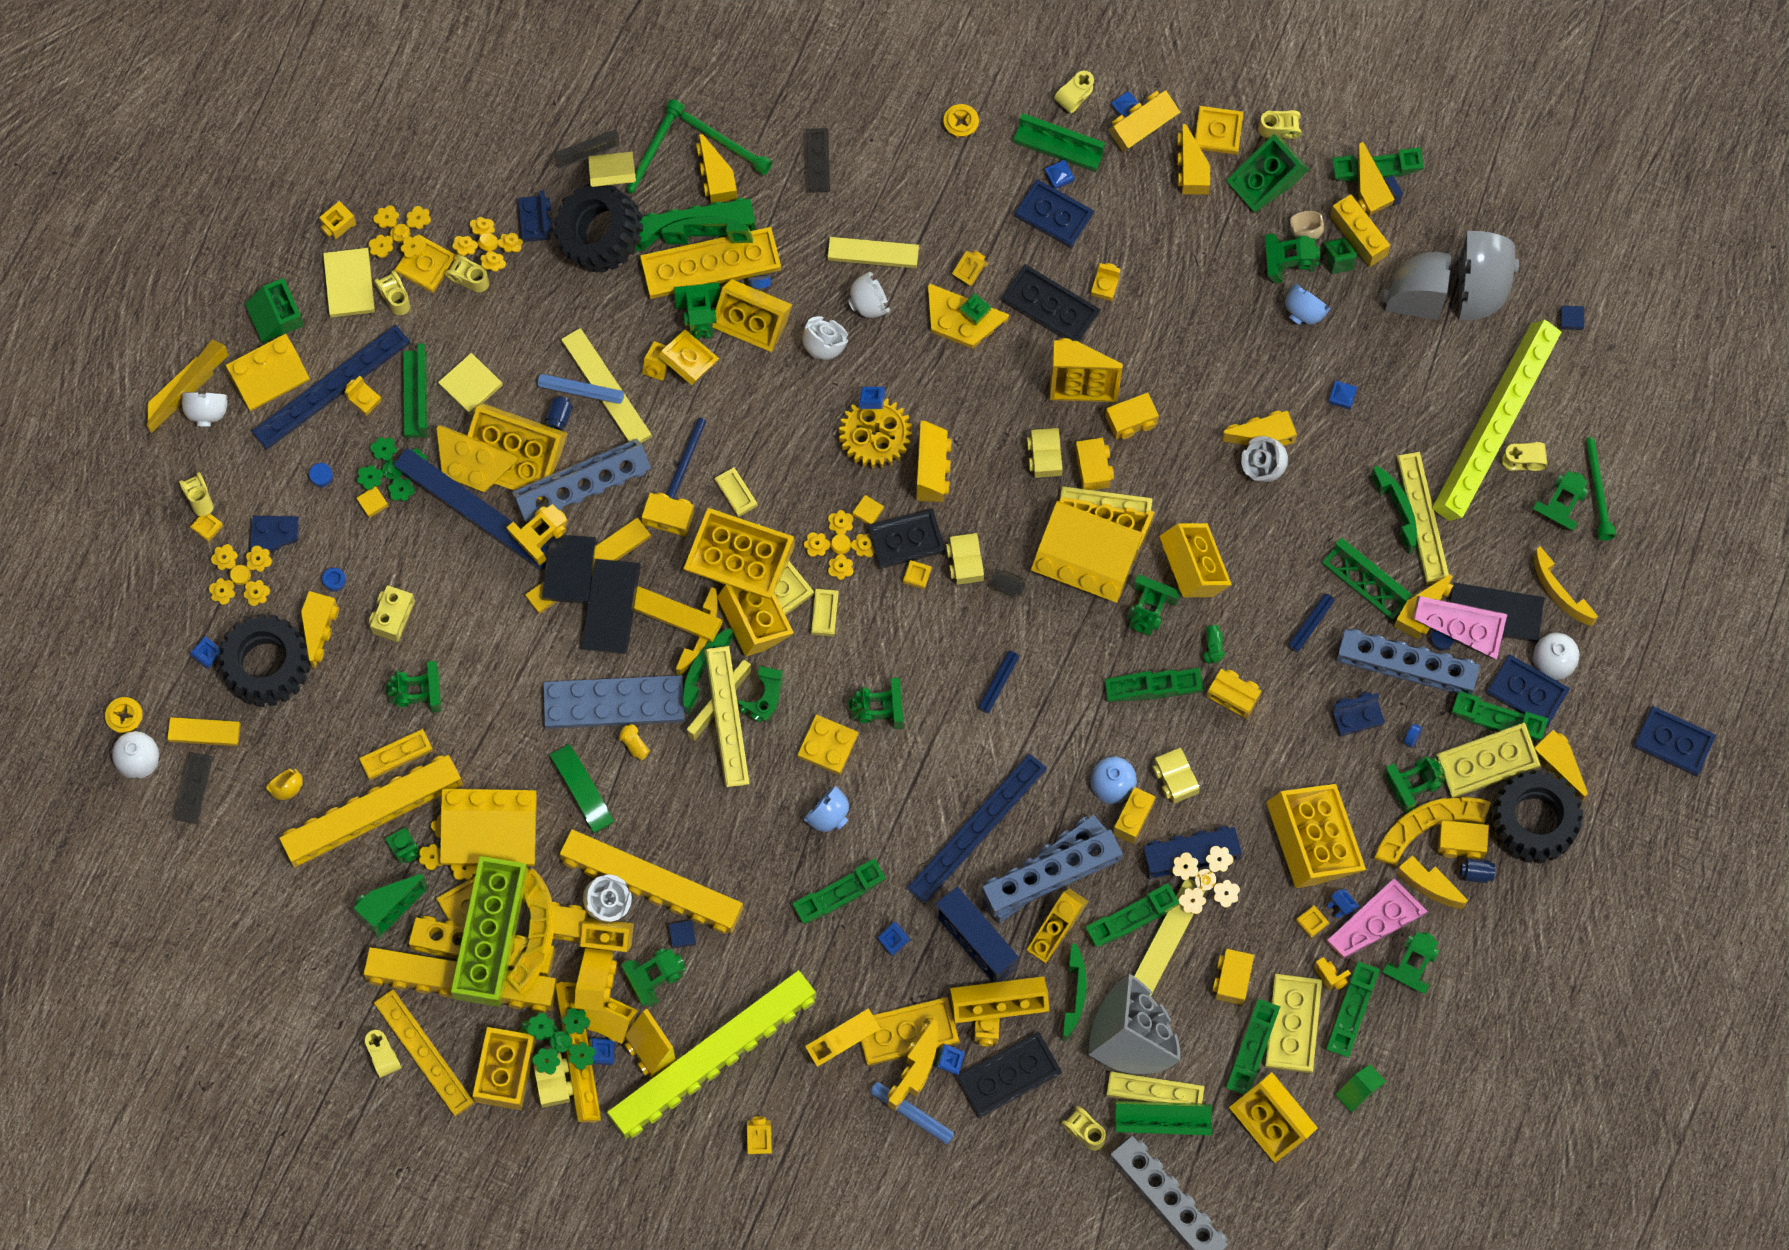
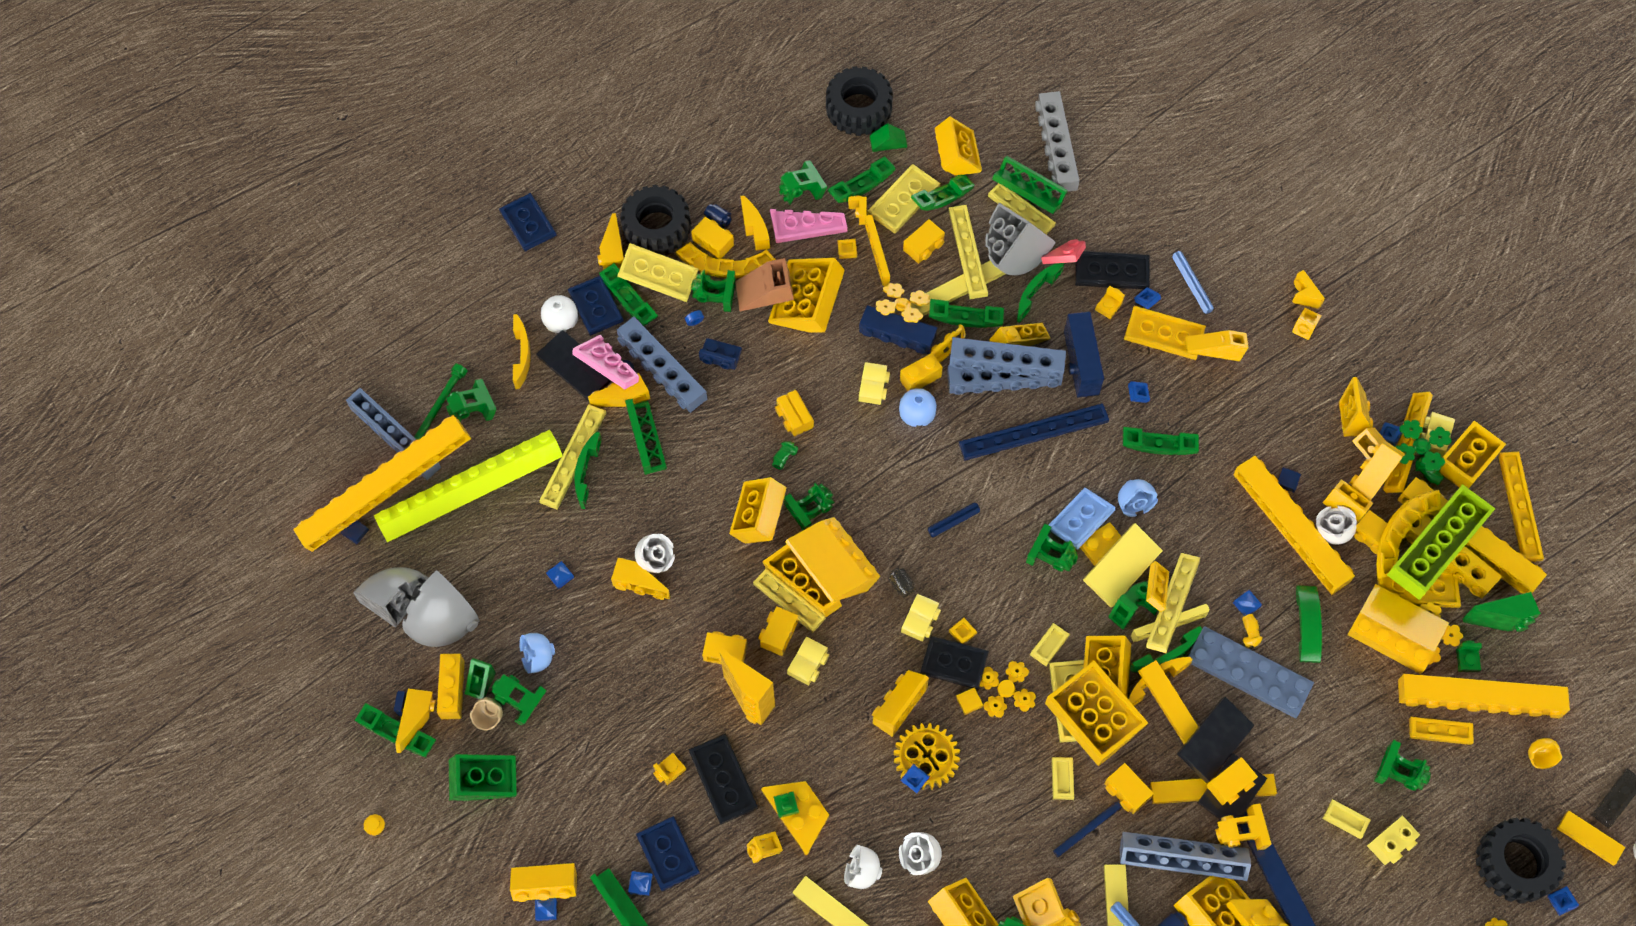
camera: 145 degrees left, 5 degrees down
yellow slope [301,591,339,668] -> none
blue tile [322,567,346,592] -> none
light yellow piece [365,1030,402,1078] -> none
neon yellow brick [608,970,816,1139] -> none
green tile [621,948,686,1007] -> none
yellow slope [887,1019,938,1112] -> none
yellow brick [950,976,1049,1023] -> none
light yellow piece [1061,1105,1106,1151] -> none
green slope [1105,668,1204,702] -> none
yellow slope [1177,124,1210,195] -> none
yellow tile [1195,106,1243,155] -> none
light yellow piece [1258,110,1302,139] -> none
dark blue axle [1288,593,1334,652] -> none
blue tile [1327,889,1360,918] -> none
light yellow piece [1502,442,1547,471] -> none
none -> yellow brick [293,415,471,552]
none -> sand blue brick [346,388,441,480]
none -> yellow plate [364,814,385,836]
none -> nougat slope [735,258,794,312]
none -> black tyre [826,66,893,136]
none -> yellow tile [865,215,890,286]
none -> yellow piece [931,324,966,363]
none -> light yellow tile [949,205,988,299]
none -> coral wing [1041,239,1086,264]
none -> light blue tile [1049,488,1115,550]
none -> light yellow tile [1083,523,1163,607]
none -> yellow tile [1146,561,1169,612]
none -> yellow brick [1206,757,1258,806]
none -> blue tile [1233,590,1262,616]
none -> yellow slope [1292,270,1325,309]
none -> light yellow tile [1322,799,1371,839]

